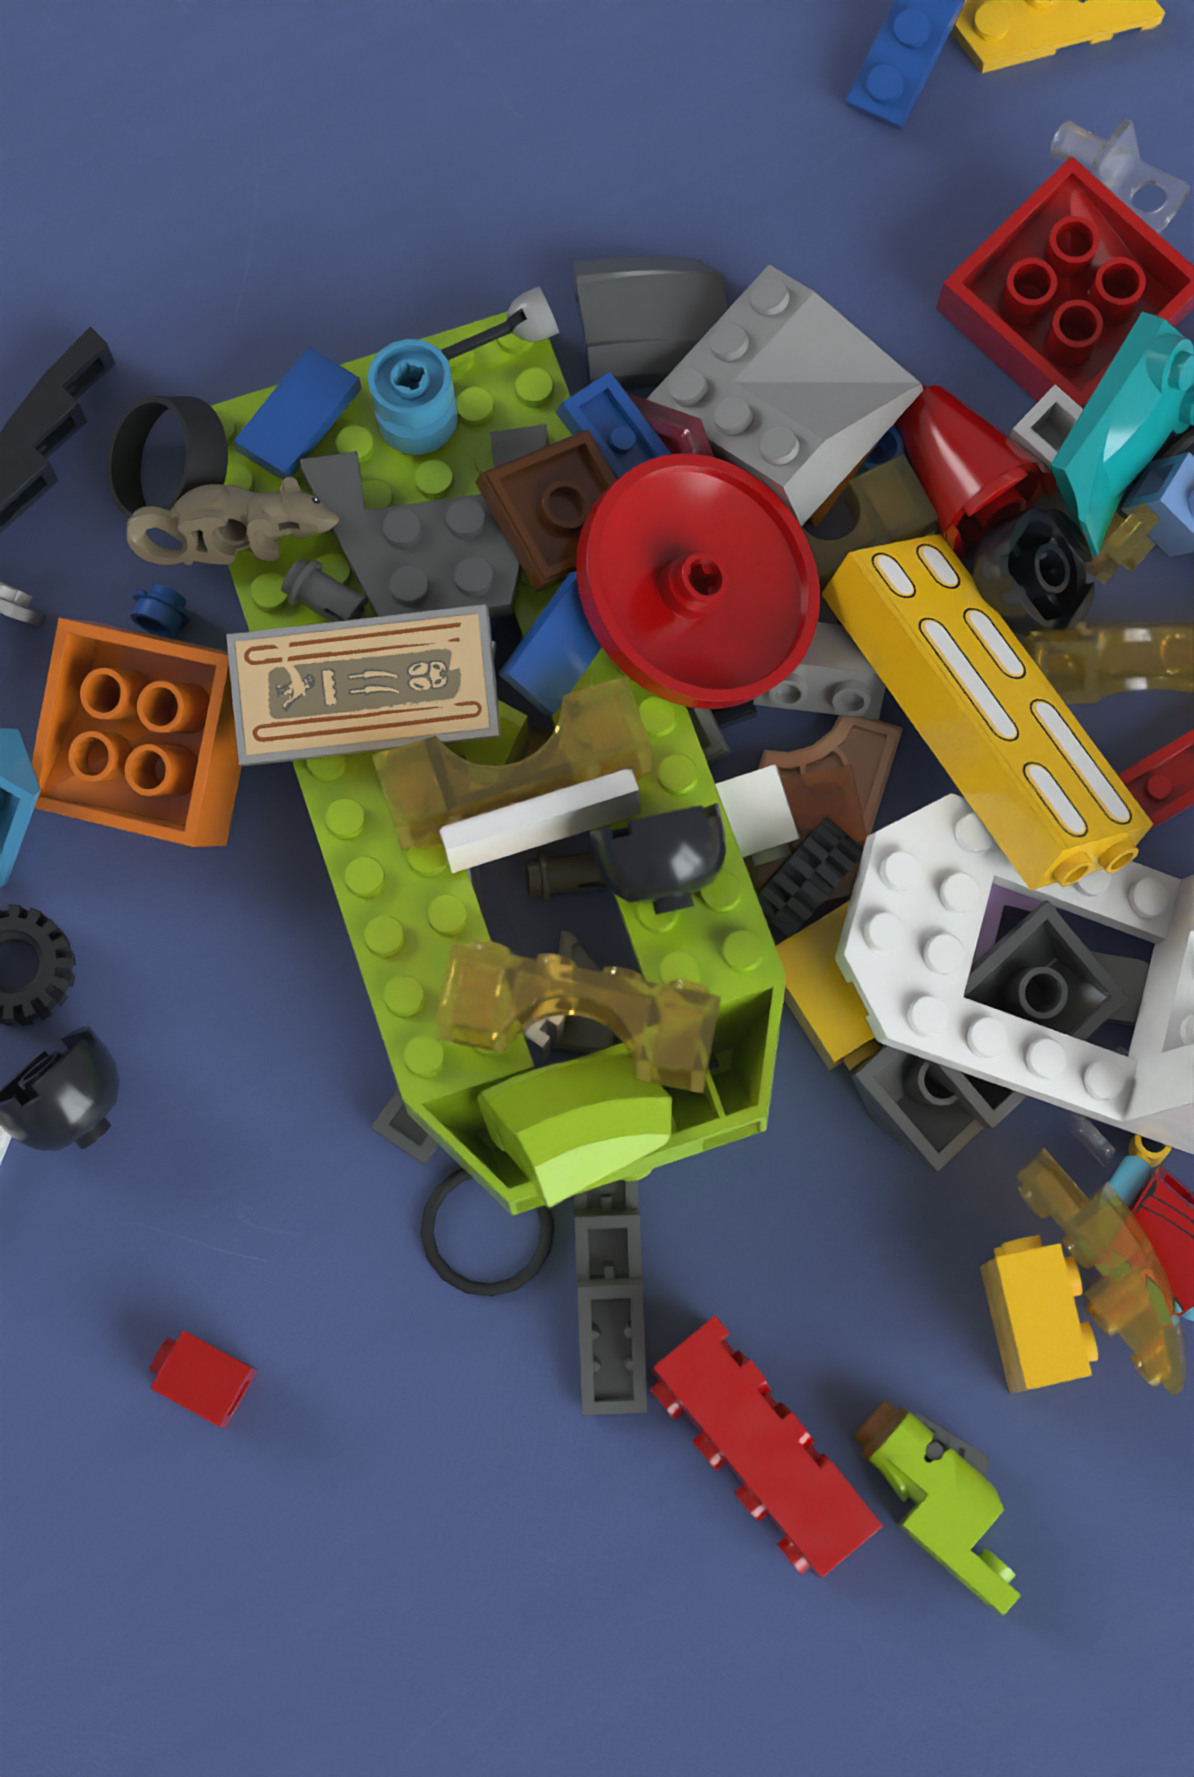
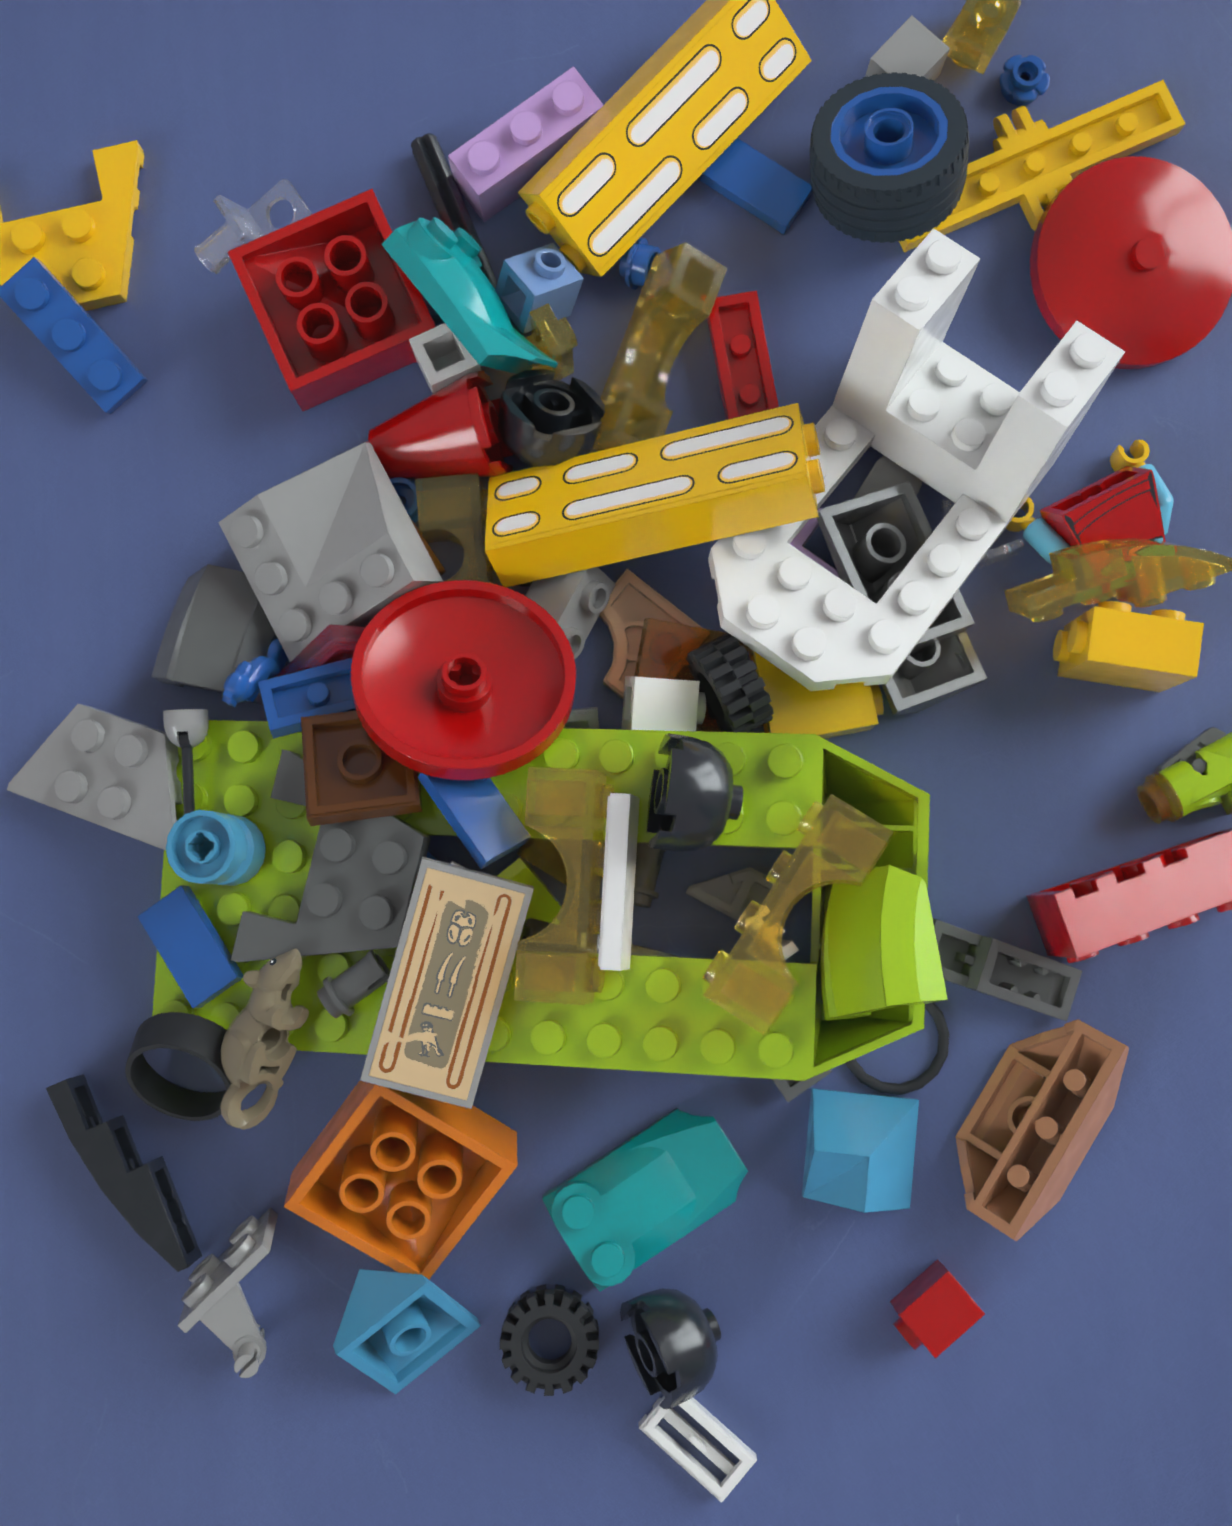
camera: 65 degrees left, 5 degrees up
blue plate [130,584,191,639] -> none
none -> light grey wing [7,704,182,850]
none -> blue animal [222,638,289,707]
none -> teal slope [542,1108,748,1292]
none -> dark azure slope [802,1088,919,1213]
none -> nougat wedge [955,1019,1129,1241]

